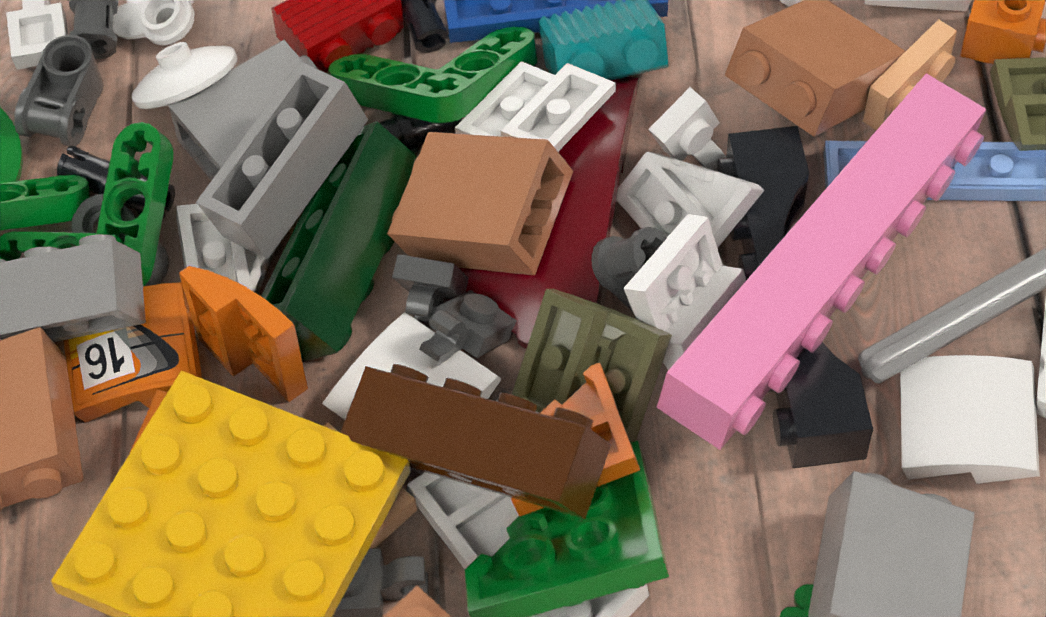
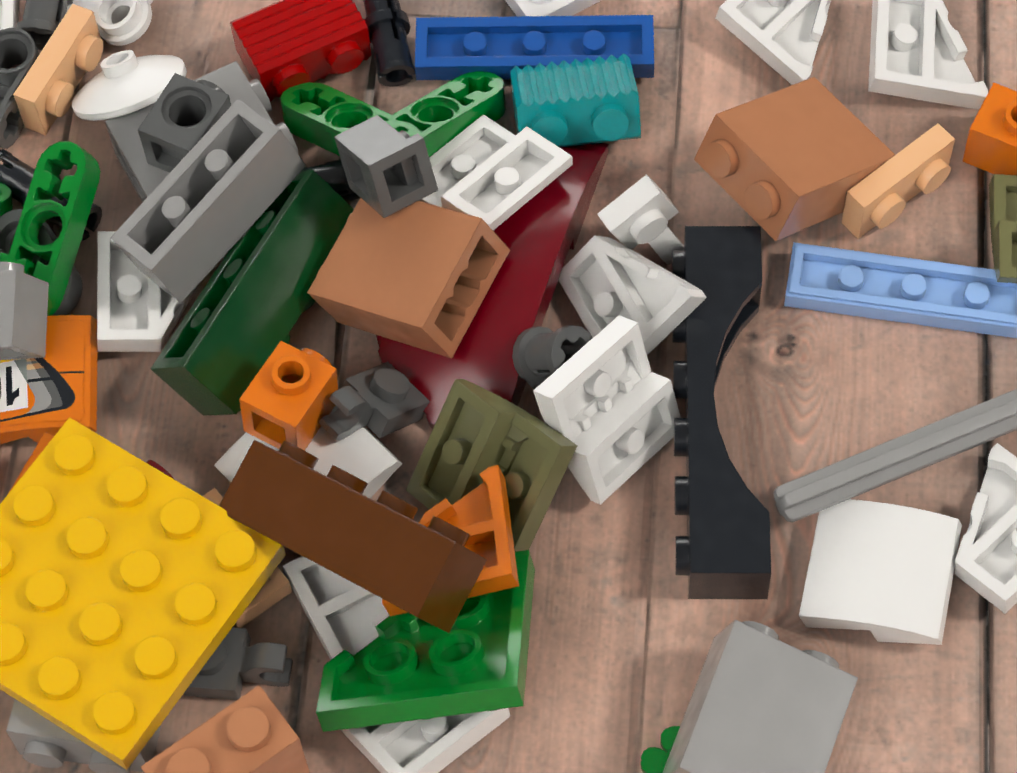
camera: 10 degrees right, 5 degrees up
orange slope [179,266,308,402] -> none
dark grey tile [392,254,469,323] -> none
bright pink brick [656,73,986,450] -> none
none -> light nougat plate [13,4,103,136]
none -> dark grey brick [138,73,231,173]
none -> orange brick [239,341,338,451]
none -> dark grey brick [334,115,438,218]

